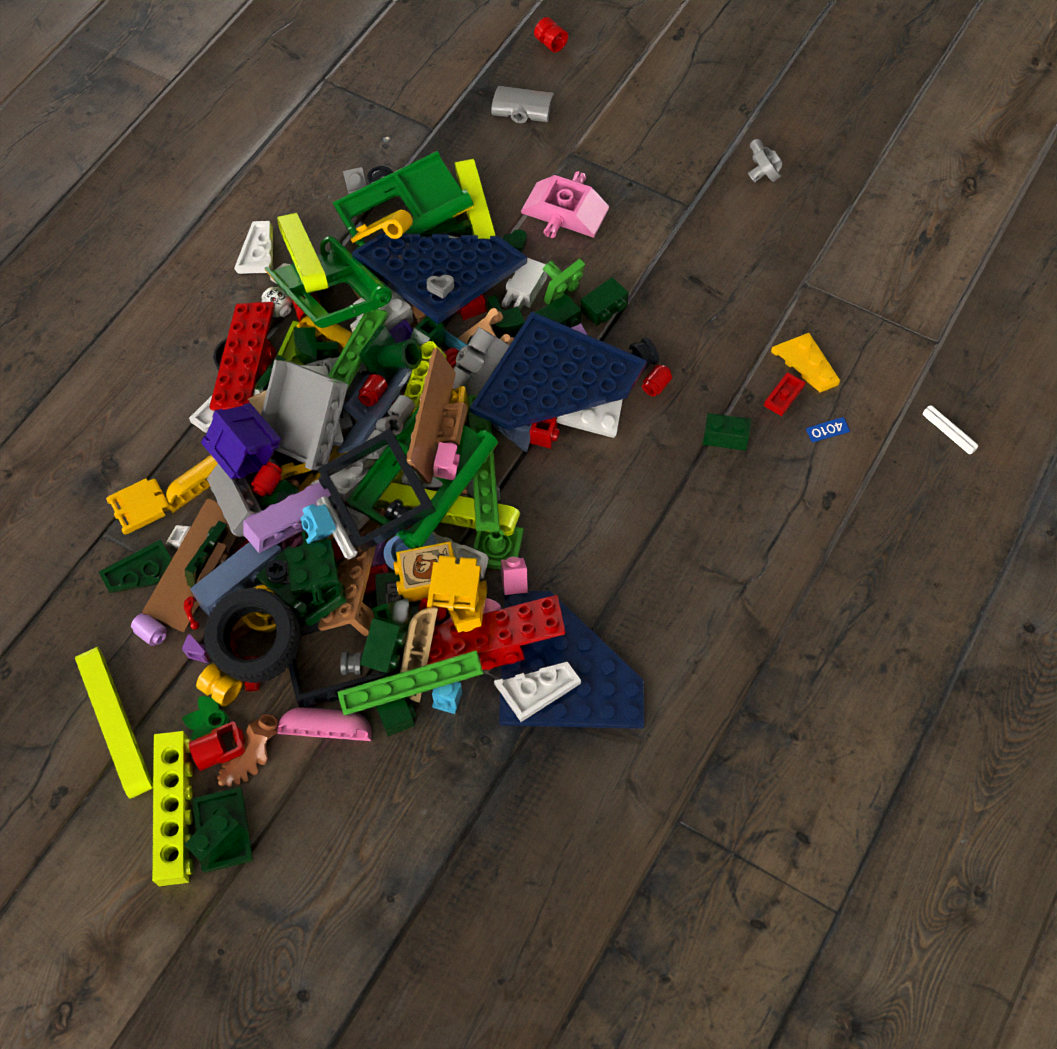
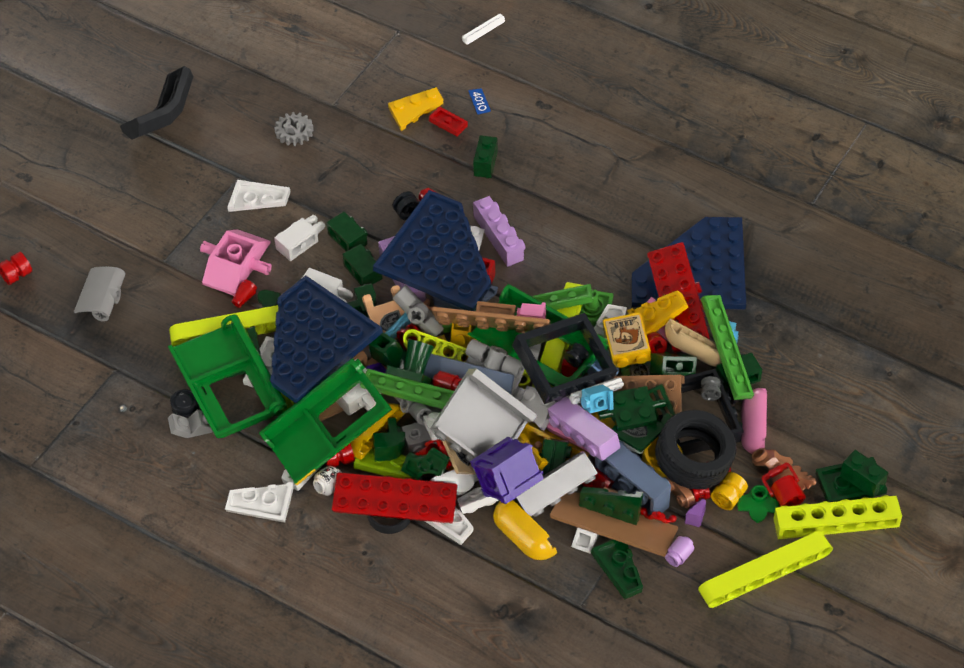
camera: 90 degrees left, 10 degrees down
yellow plate [106,478,170,535] -> none
red brick [251,462,283,497] -> none
black bush [265,559,287,583] -> none
neon yellow beam [277,213,328,293] -> none
yellow door [350,210,413,243] -> none
dark green brick [360,617,407,673] -> none
light grey tile [427,275,454,298] -> none
yellow plate [427,556,481,612] -> none
white wing [494,662,581,722] -> none
bright pink brick [501,557,528,595] -> none
bright green plate [543,259,585,305] -> none
light grey pin [748,139,783,183] -> none
none -> black piece [120,66,194,140]
none -> white wing [228,180,290,212]
none -> red cone [231,279,257,308]
none -> light grey gear [274,112,314,146]
none -> white hinge [274,215,325,261]
none -> lavender brick [473,196,525,267]

